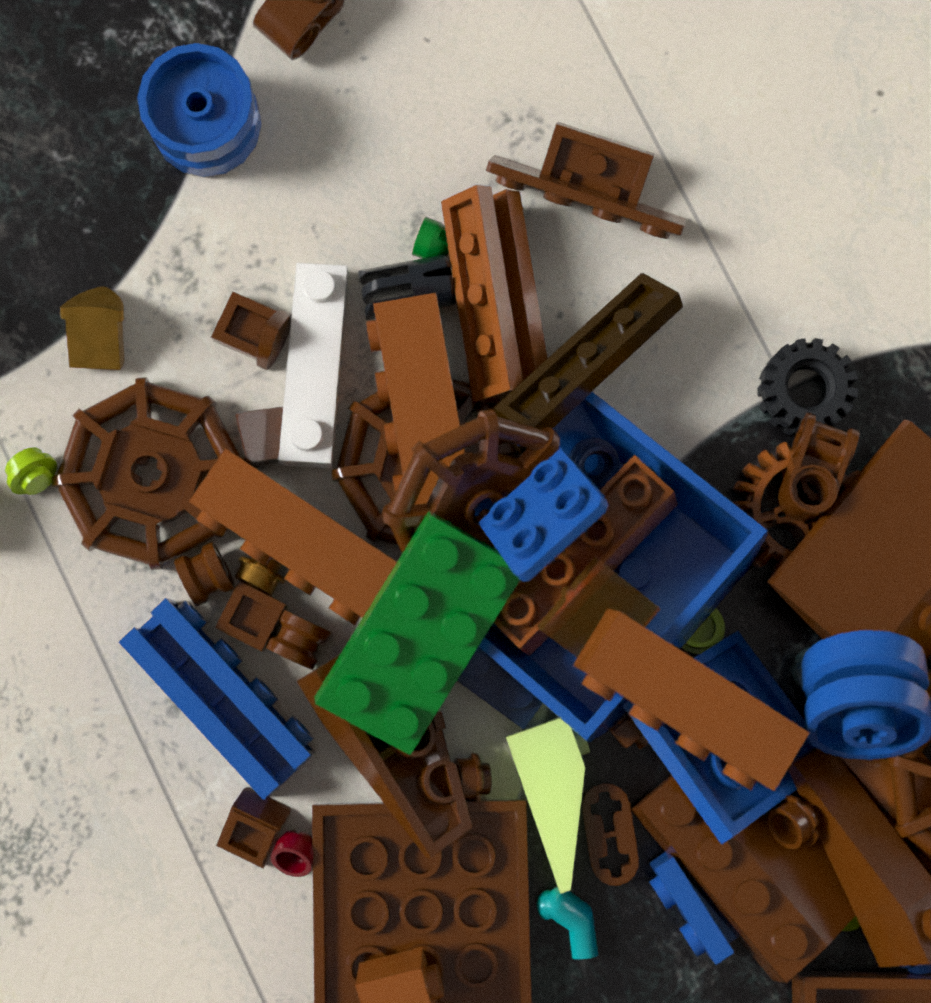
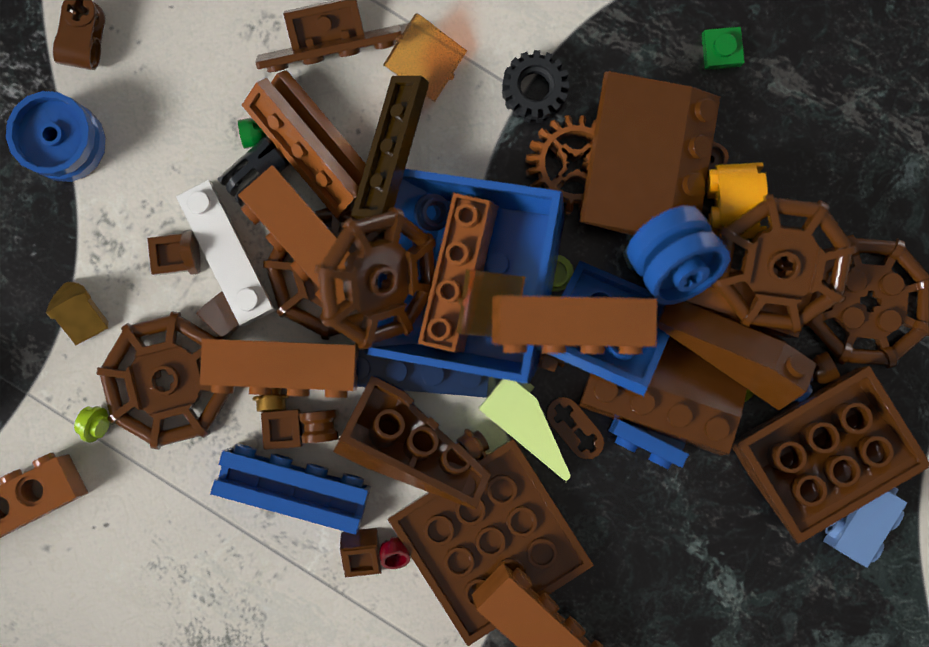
camera: 30 degrees left, 5 degrees up
reddish brown wheel [174,542,236,607] -> none
green plate [314,511,520,755] -> none
blue bracket [478,448,608,581] -> none
teal arm [536,887,598,959] -> none
reddish brown plate [767,795,819,850] -> none
reddish brown piece [778,412,860,522] -> none
none -> clear orange piece [383,13,467,102]

